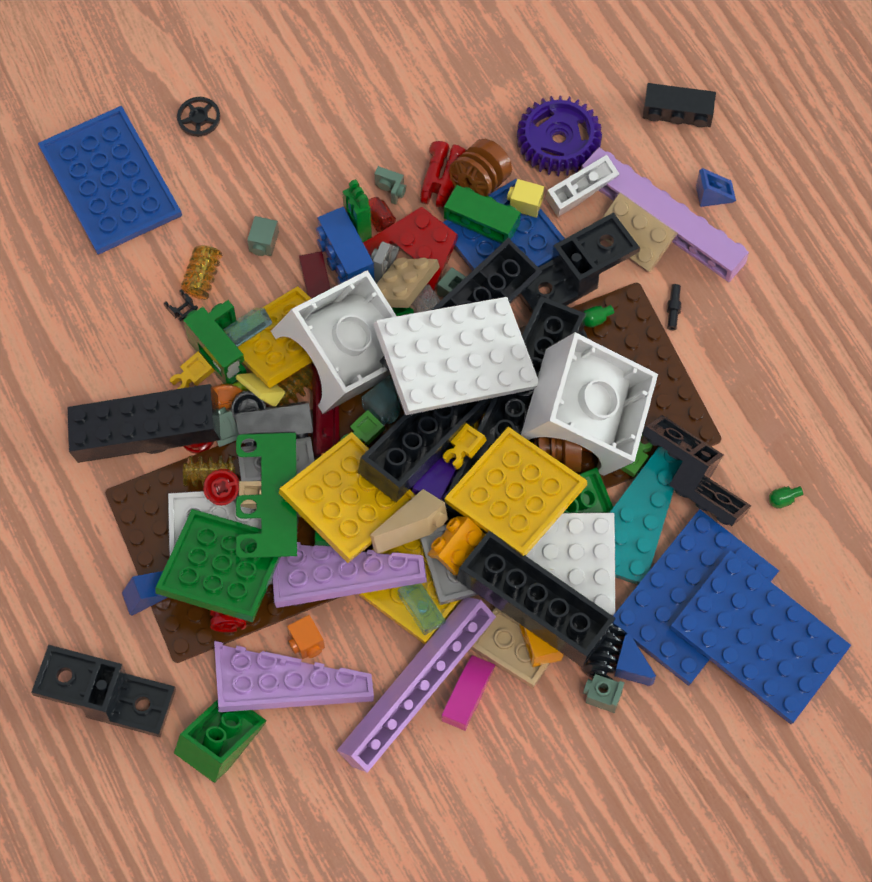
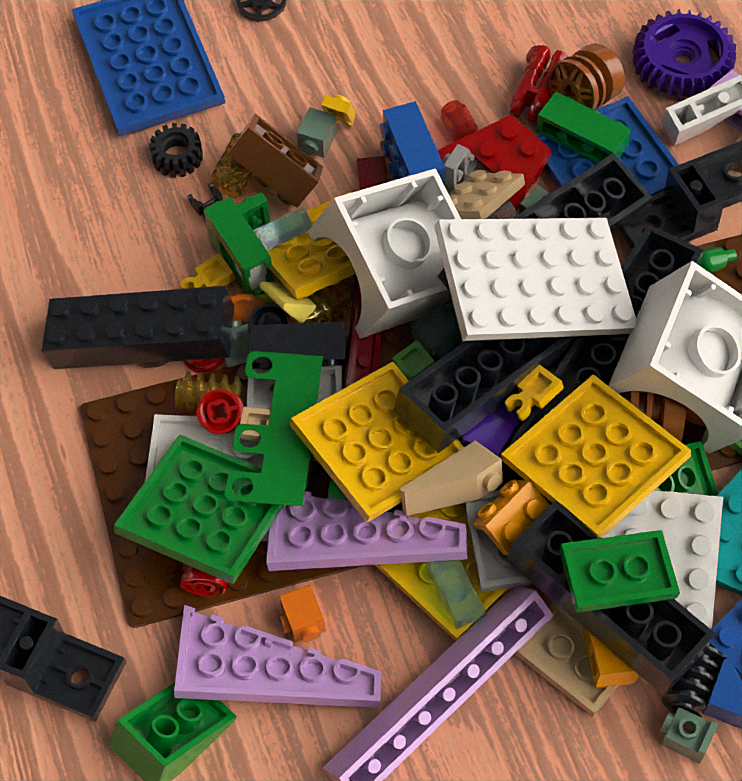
camera: 10 degrees right, 5 degrees down
blue slope [122,571,168,616] -> none
green hinge [342,180,372,243] -> none
sand green bracket [374,166,407,205] -> none
dark pink slope [442,655,495,731] -> none
light yellow brick [507,179,545,218] -> none
none -> black tyre [149,123,203,178]
none -> reddish brown slope [228,113,323,208]
none -> yellow plate [321,94,356,128]
none -> green plate [560,530,680,613]

